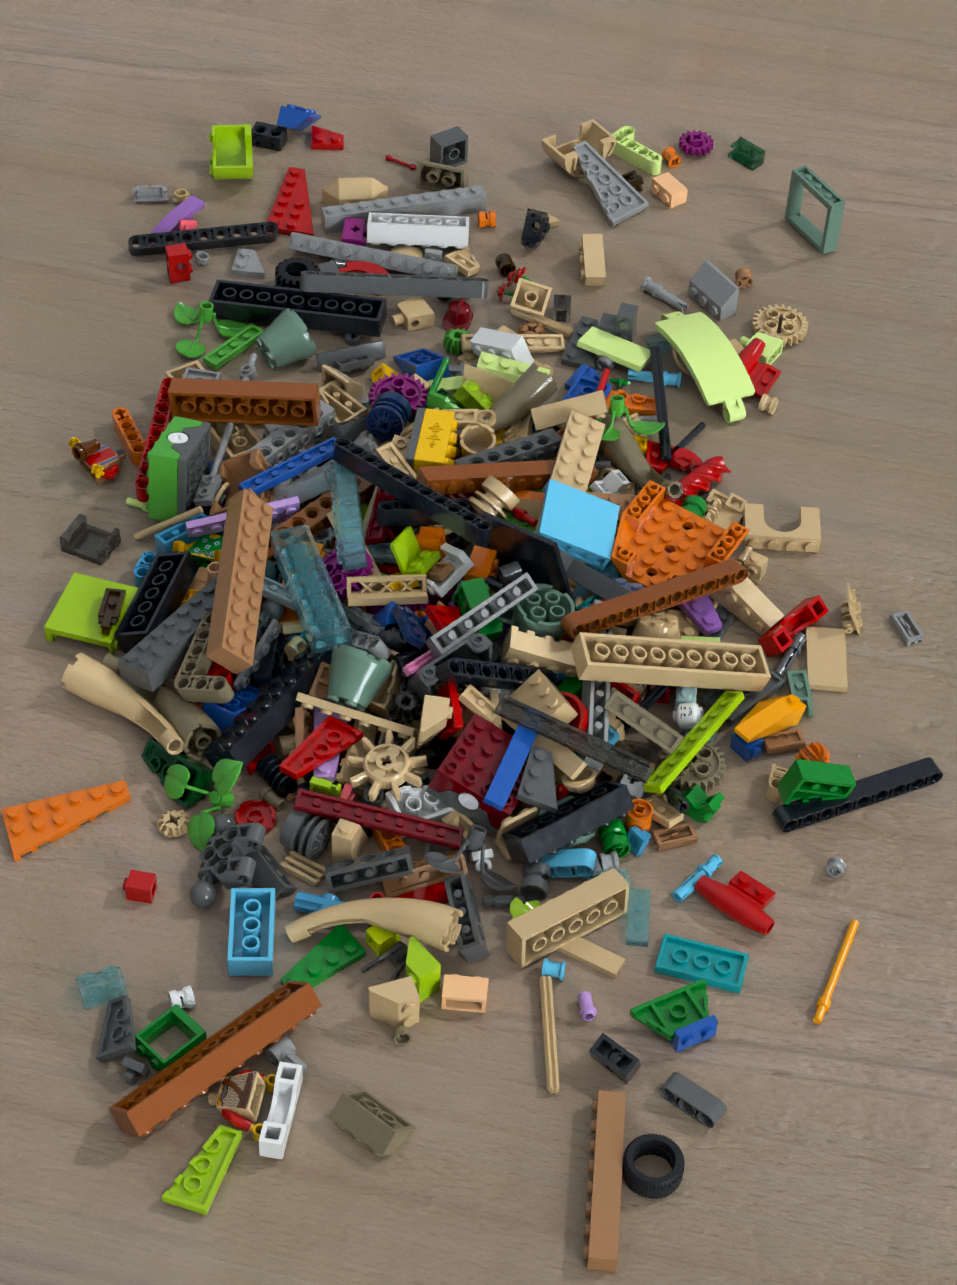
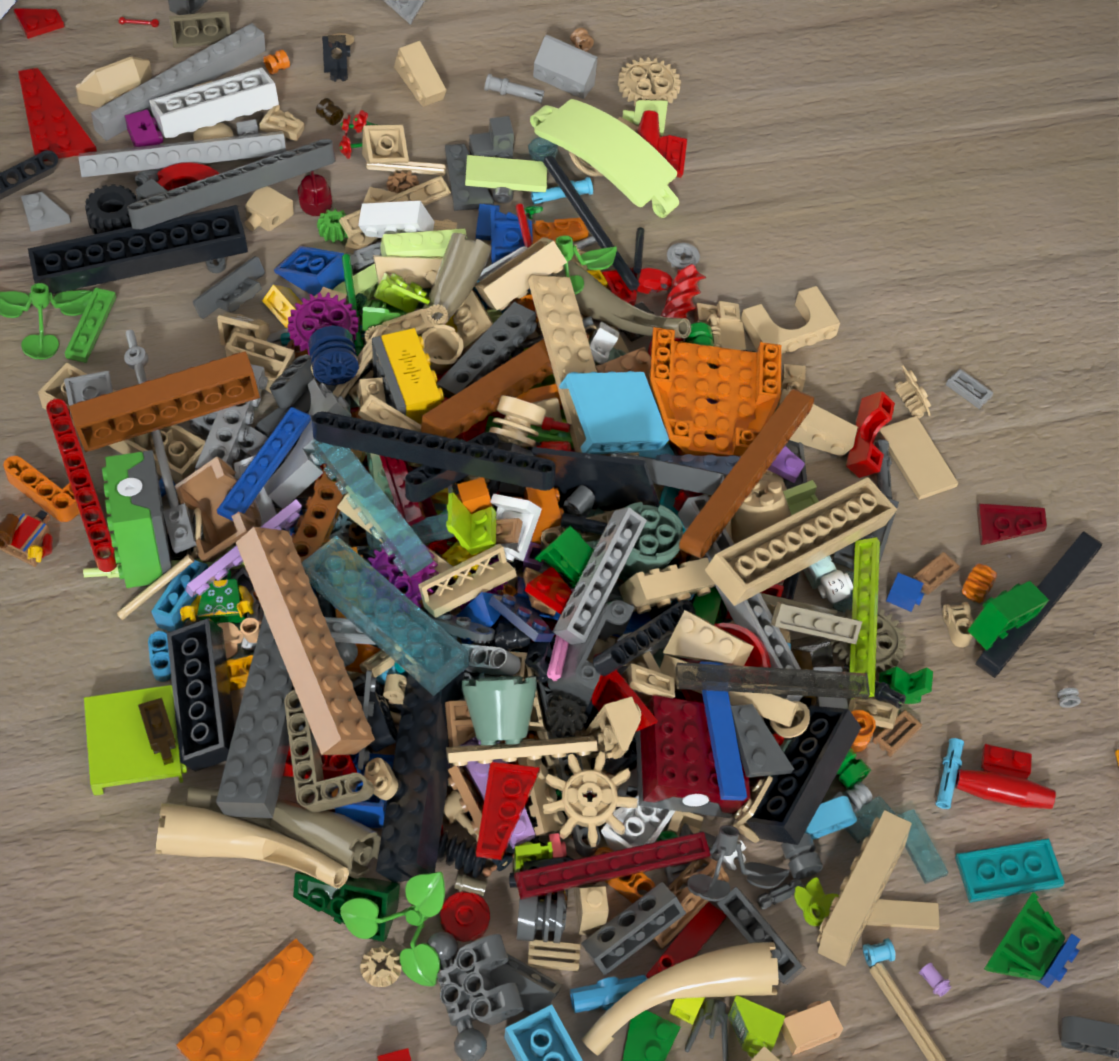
camera: 30 degrees left, 10 degrees up
clear smoke panel [60,514,121,566] -> none
sand green cone [255,308,317,370] -> none
clear smoke brick [552,294,571,322] -> none
black brick [589,1033,641,1084] -> none
dark azure tile [627,826,651,857] -> none
light orange wedge [733,694,806,743] -> none
tan wheel [758,393,778,415] -> none
sand green hinge [786,670,813,717] -> none
none -> tan plate [364,758,398,800]
none -> light grey gear [667,243,700,270]
none -> dark red wing [977,503,1047,545]

